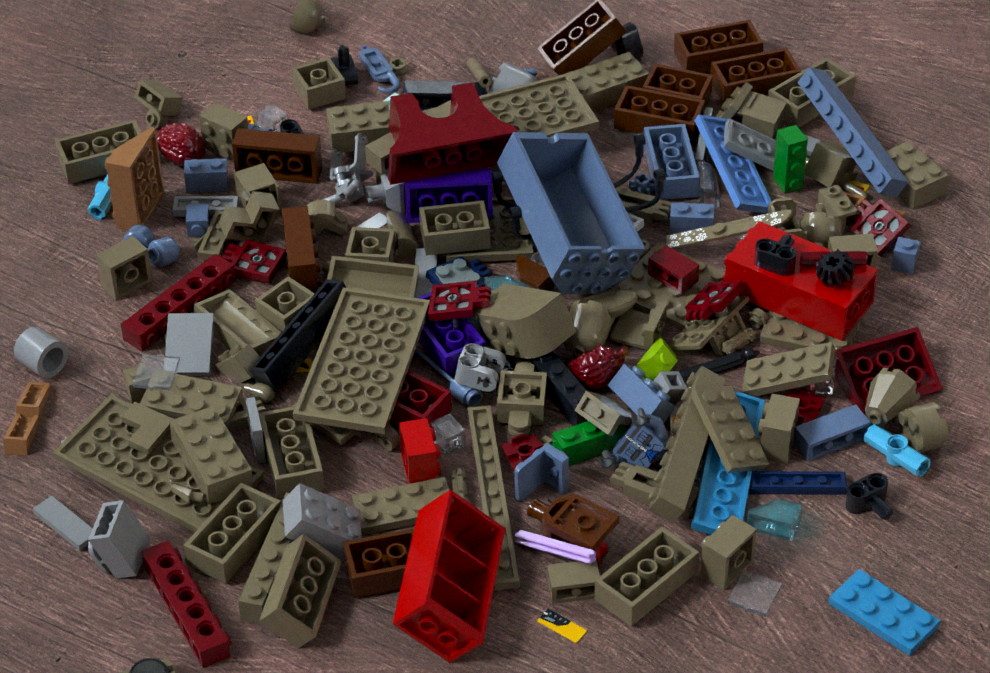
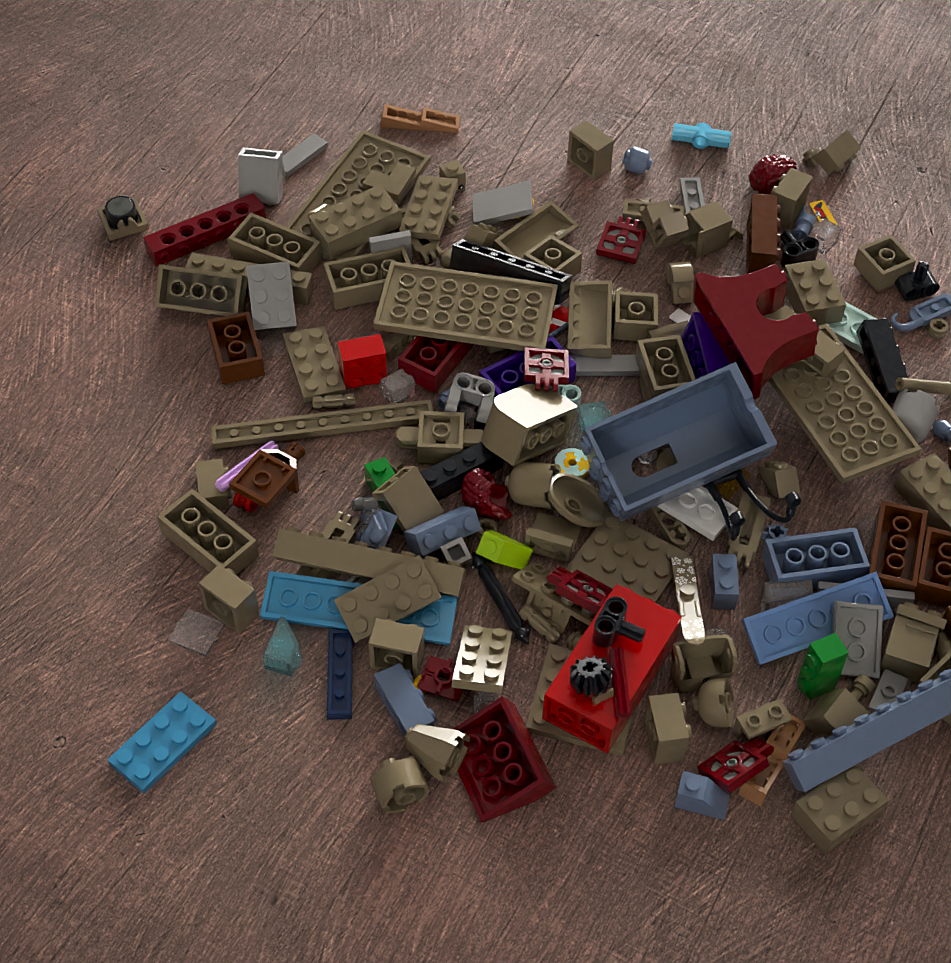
camera: 85 degrees right, 10 degrees up
light grey piece [14,327,68,378] -> none
dark tan brick [54,120,141,184] -> none
medium nougat slope [105,127,165,231] -> none
dark red brick [121,254,236,352] -> none
clear piece [133,354,180,391] -> none
sand blue head [148,236,180,267] -> none
sand blue brick [184,158,229,193] -> none
sand blue brick [186,204,210,238] -> none
reddish brown brick [282,206,322,293] -> none
red container [392,489,506,663] -> none
piece [426,256,493,287] -> none
dark red piece [501,434,544,472] -> none
sand blue bracket [515,443,569,502] -> none
yellow sticker [537,609,587,643] -> none
dark red brick [648,245,699,294] -> none
black beam [845,473,893,520] -> none
medium azure piece [864,424,931,477] -> none

